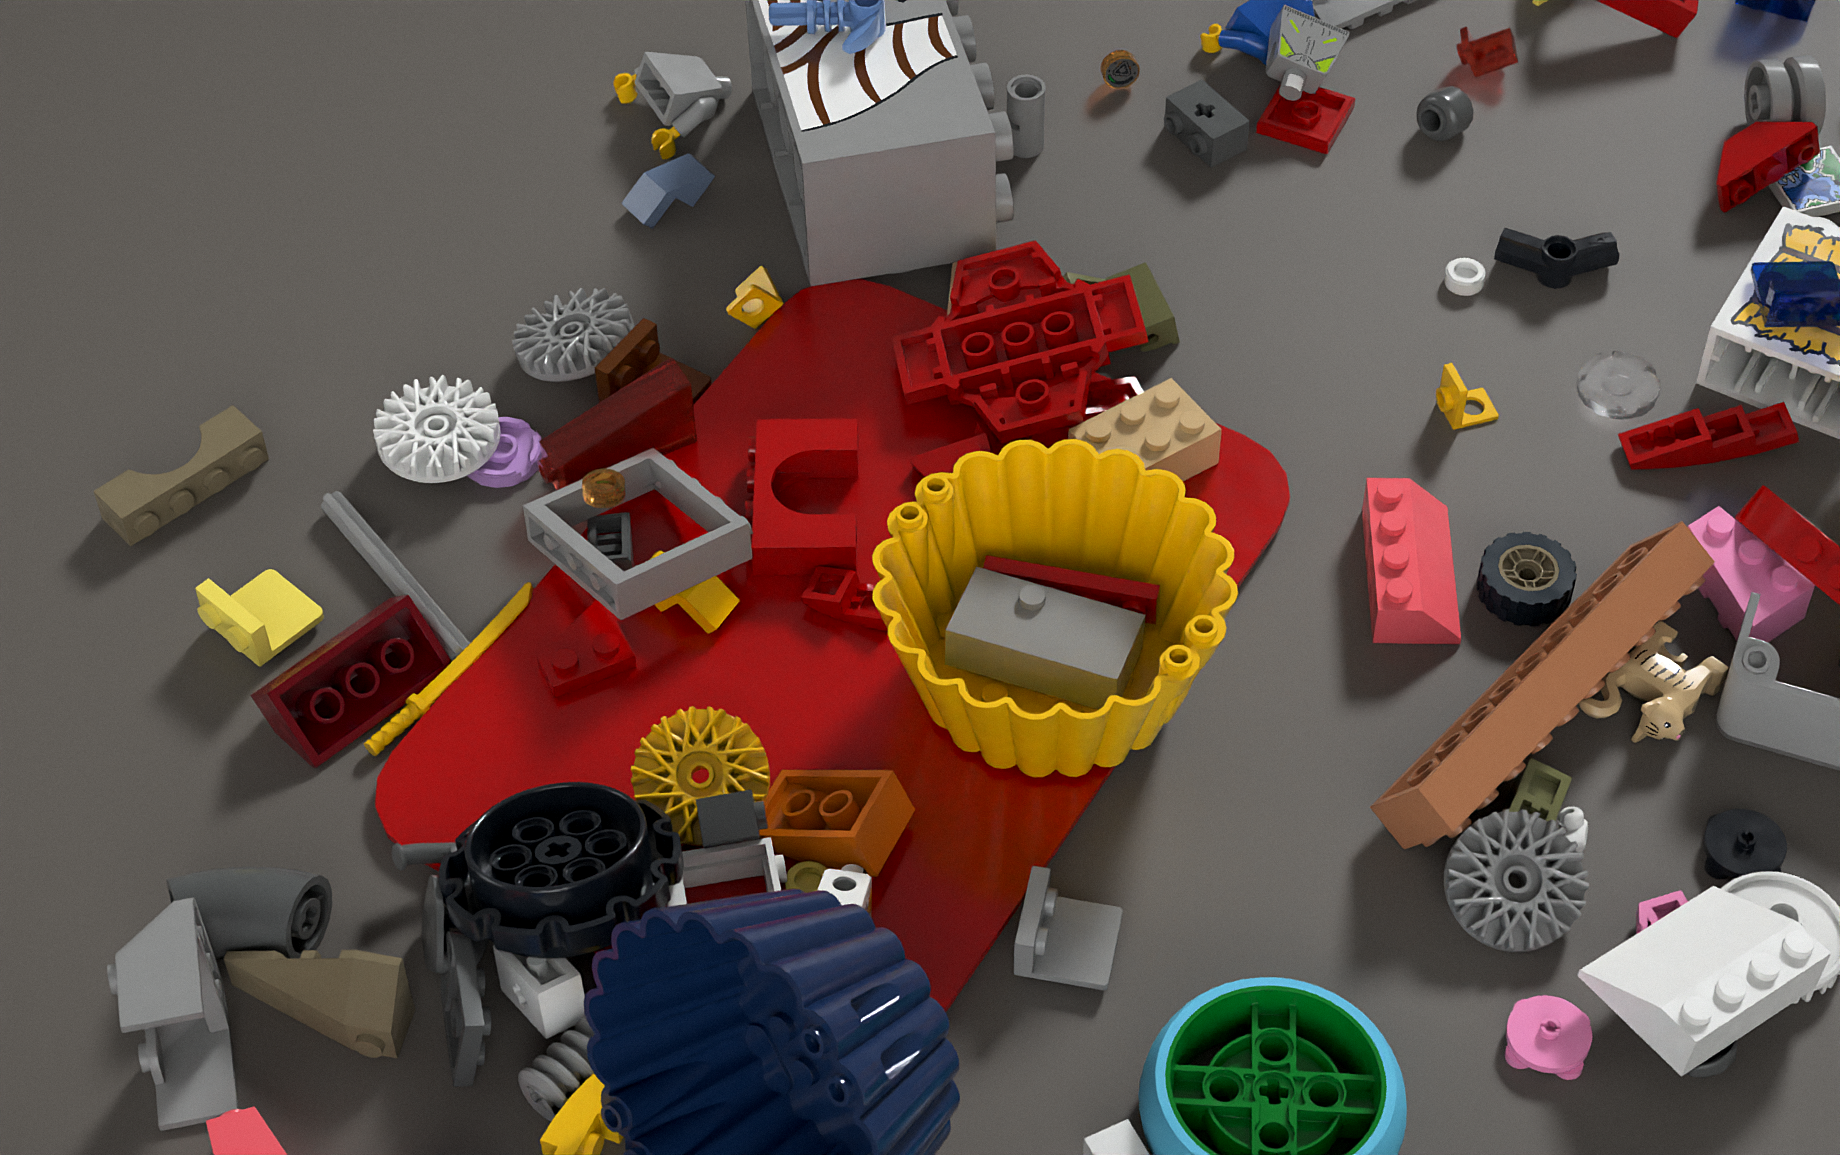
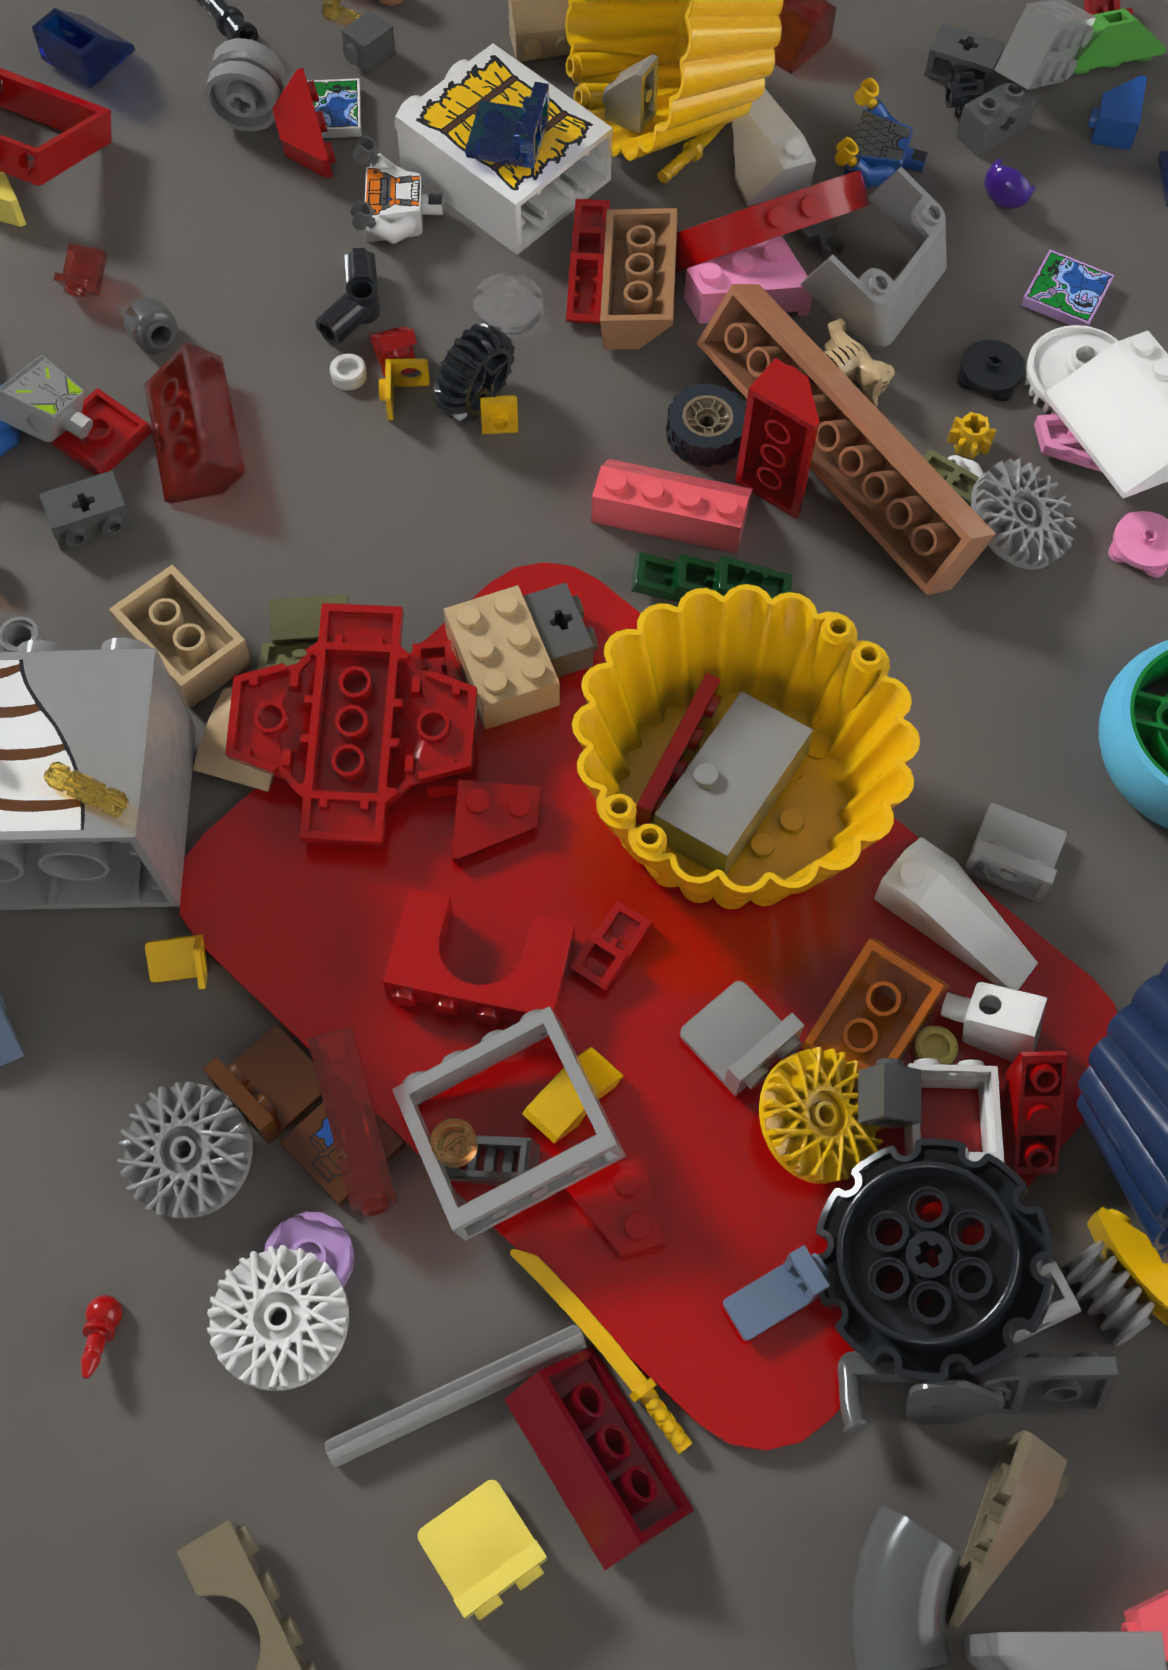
camera: 80 degrees left, 15 degrees up
none -> clear yellow axle [43,762,129,817]
none -> red bar [81,1295,123,1379]
none -> tan brick [109,564,252,709]
none -> clear red slope [144,342,245,504]
none -> torso [350,135,443,244]
none -> red slope [368,326,417,377]
none -> yellow bracket [379,358,430,421]
none -> black gear [433,322,515,423]
none -> dark grey brick [523,583,598,677]
none -> medium nougat slope [600,208,678,350]
none -> dark green slope [631,552,792,602]
none -> light grey bracket [680,981,804,1097]
none -> sand blue bracket [723,1245,830,1341]
none -> red slope [735,358,819,519]
none -> white wedge [874,837,1038,990]
none -> yellow gear [947,412,996,460]

